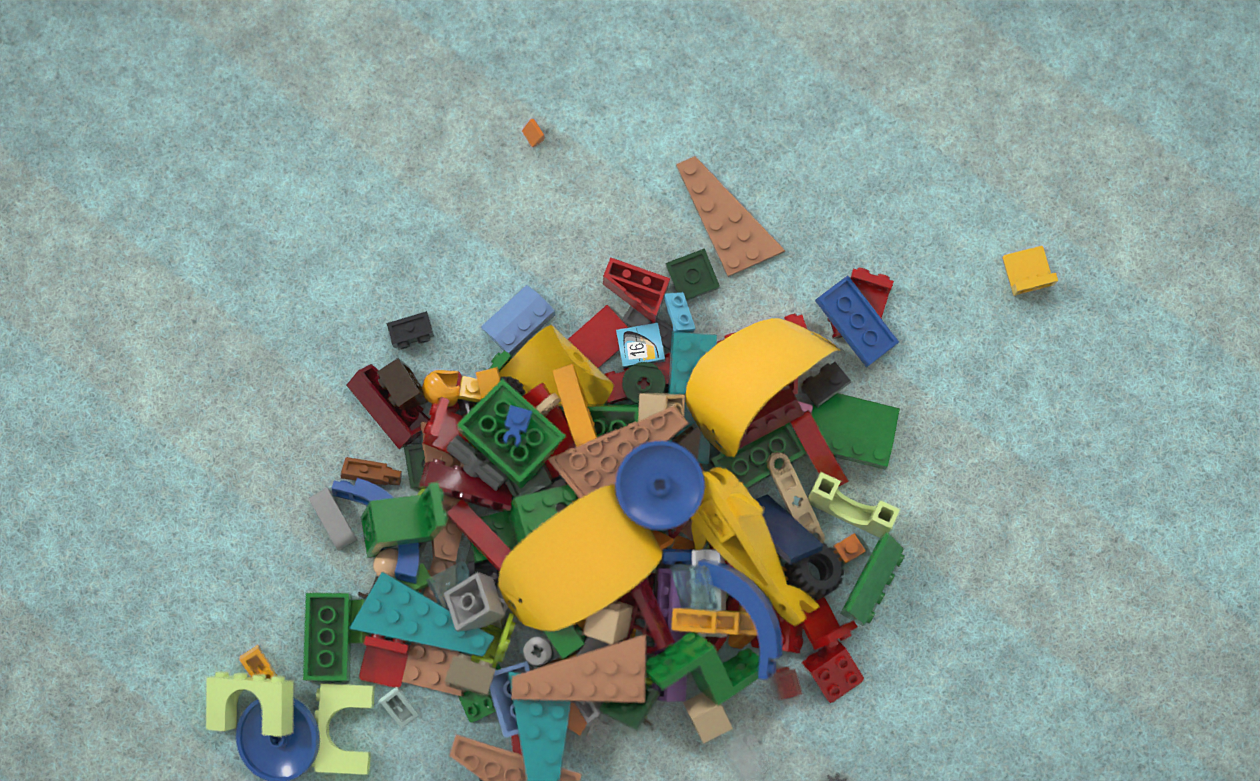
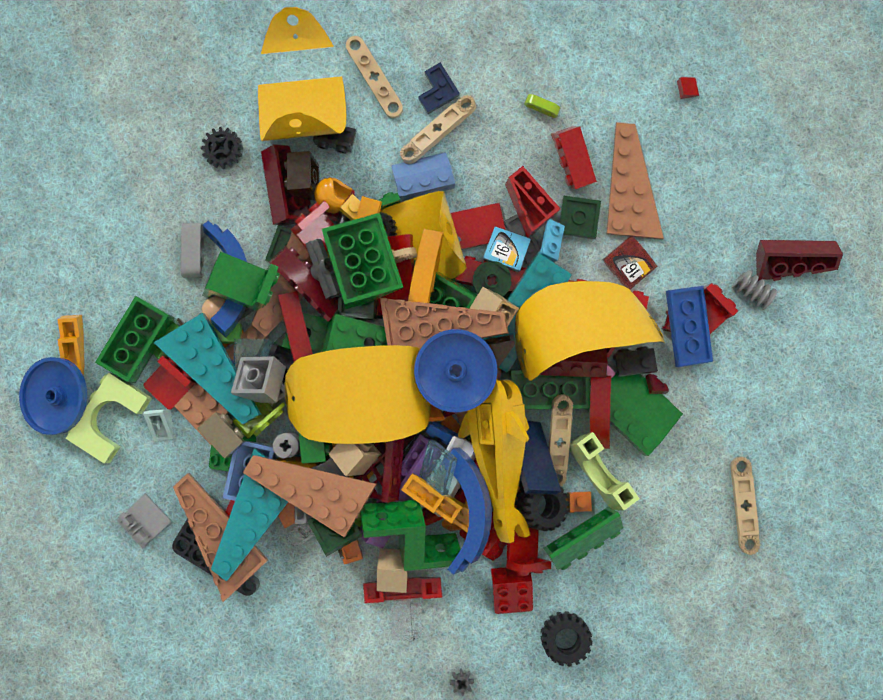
camera: 30 degrees right, 5 degrees up
yellowish green arch [206,671,293,736] -> none
dark orange hinge [341,457,402,485] -> none
blue plate [504,406,532,447] -> none
orange slope [522,118,545,147] -> none
clear red brick [772,666,802,701] -> none
yellow bracket [1002,246,1058,296] -> none
none -> black gear [201,127,243,169]
none -> yellow piece [258,7,346,141]
none -> orange plate [342,539,363,565]
none -> tan piece [346,36,403,118]
none -> red slope [363,577,443,603]
none -> tan piece [400,95,476,164]
none -> dark blue plate [418,62,460,114]
none -> lime beam [524,94,561,118]
none -> black tyre [540,611,593,667]
none -> red wedge [551,126,597,189]
none -> slope [602,236,658,289]
none -> dark red tile [645,374,669,394]
none -> red slope [677,77,699,99]
none -> tan piece [730,457,760,555]
none -> light grey piece [732,270,777,310]
none -> dark red wedge [756,240,843,282]

